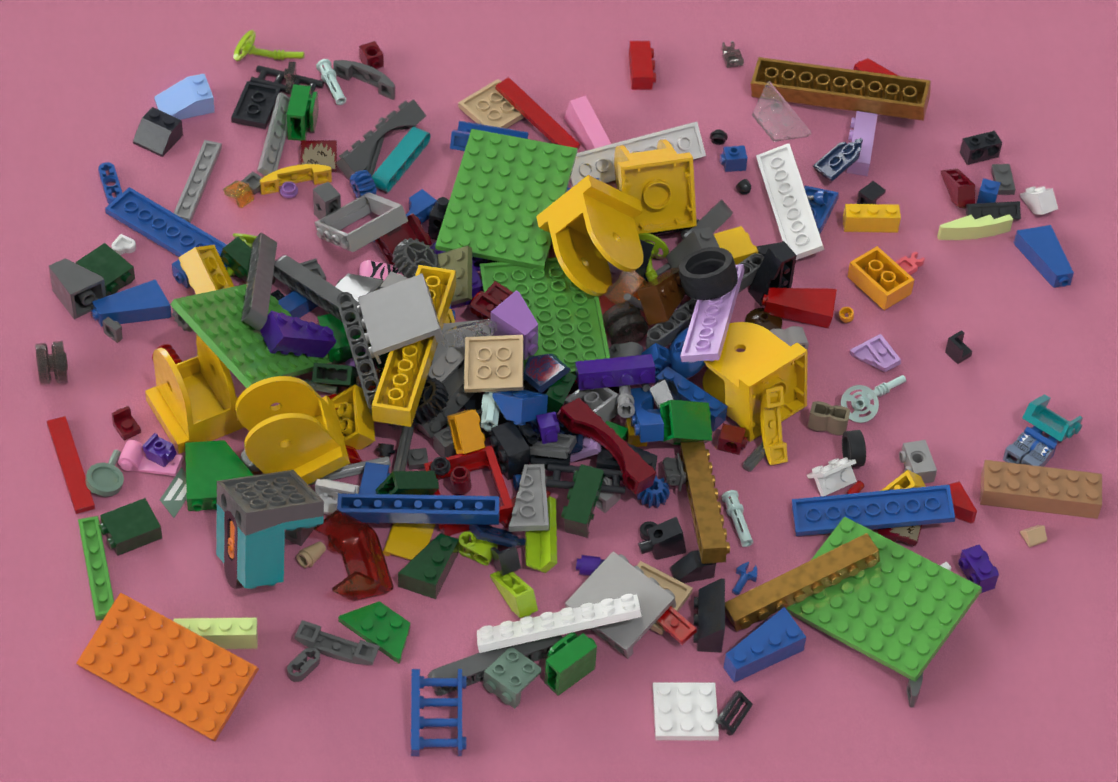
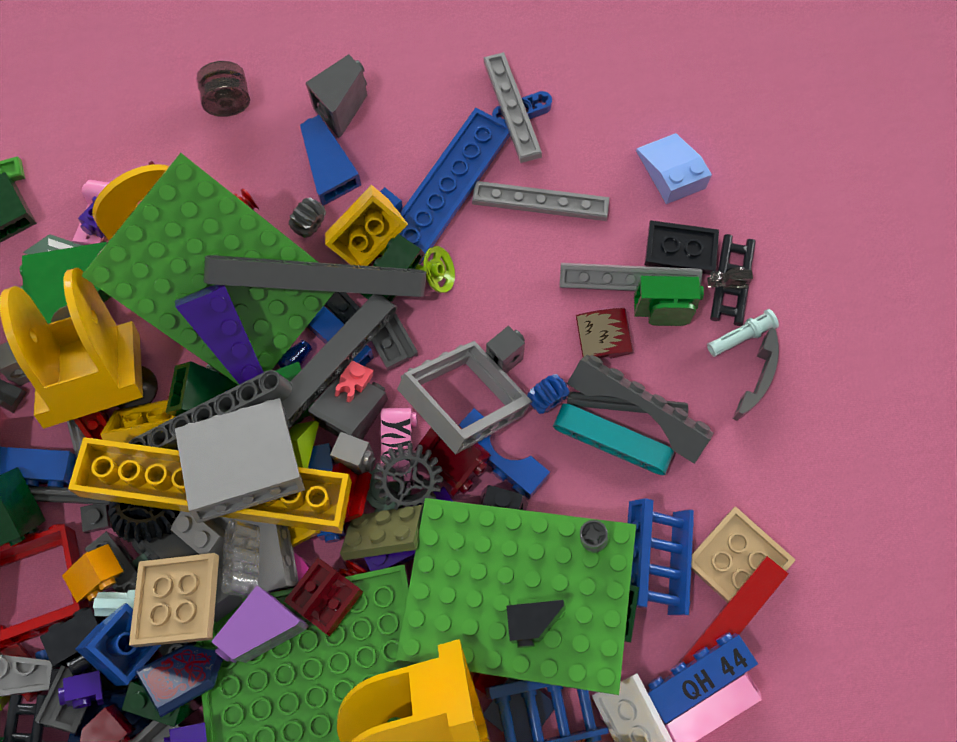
camera: 90 degrees right, 20 degrees up
red tile [47,416,95,514] -> none
dark green brick [76,243,135,296] -> none
sand green piece [85,450,124,497] -> none
dark grey plate [103,317,123,343] -> none
white tile [111,234,136,255] -> none
slope [133,107,183,157] -> none
clear yellow bracket [223,180,254,208] -> none
lime dish [233,30,305,61] -> none
dark grey plate [241,171,263,195] -> none
yellow slope [260,164,332,195] -> none
medium lavender plate [280,181,298,198] -> none
white bracket [315,479,360,517] -> none
dark red brick [359,41,384,69] -> none
black plate [431,457,451,476] -> none
dark red brick [450,466,472,494] -> none
none -> coral plate [335,361,374,402]
none -> light grey tile [483,52,542,163]
none -> black slope [506,600,566,648]
none -> dark grey wheel [580,520,608,553]
none -> blue brick [646,632,758,724]

